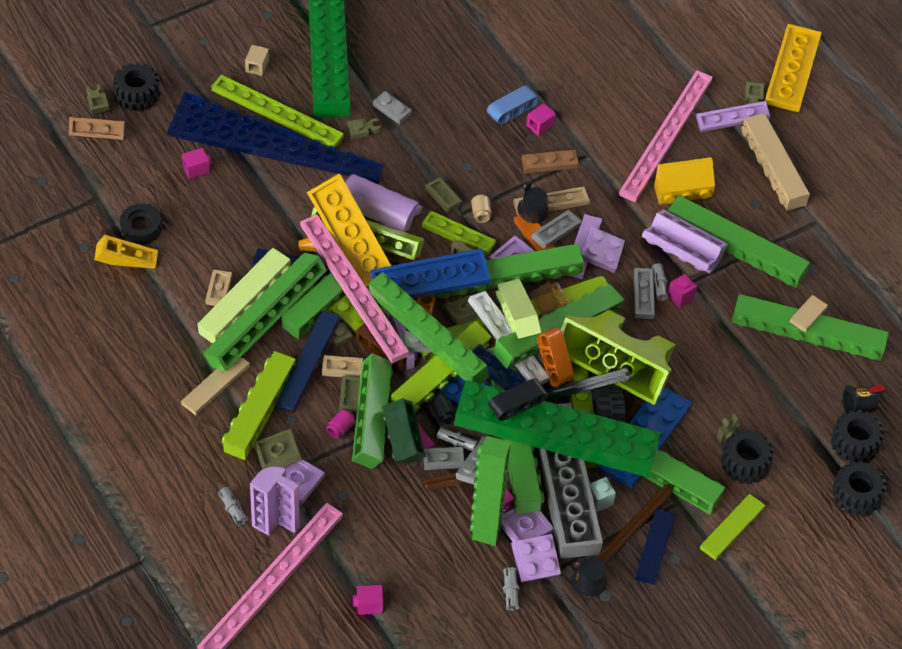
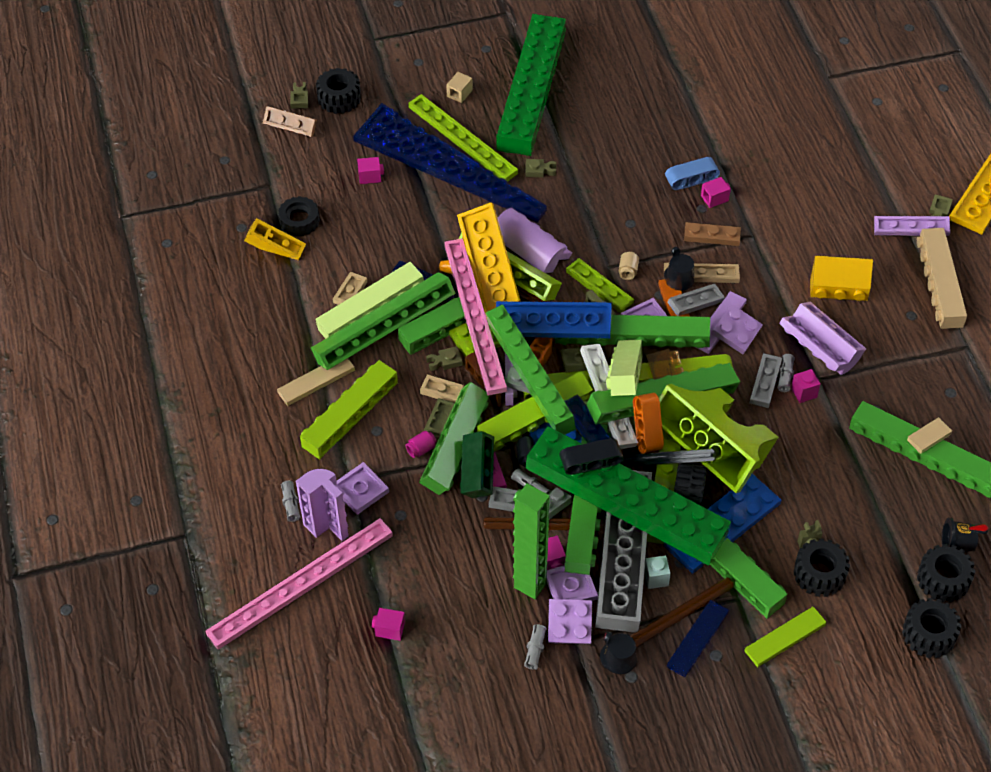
camera: 20 degrees right, 0 degrees up
olive tile [254,429,302,469] -> none
dark blue tile [276,311,341,413] -> none
light grey plate [373,91,412,125] -> none
olive plate [425,177,462,213] -> none
bright pink plate [619,70,713,203] -> none
bright green brick [668,195,810,288] -> none

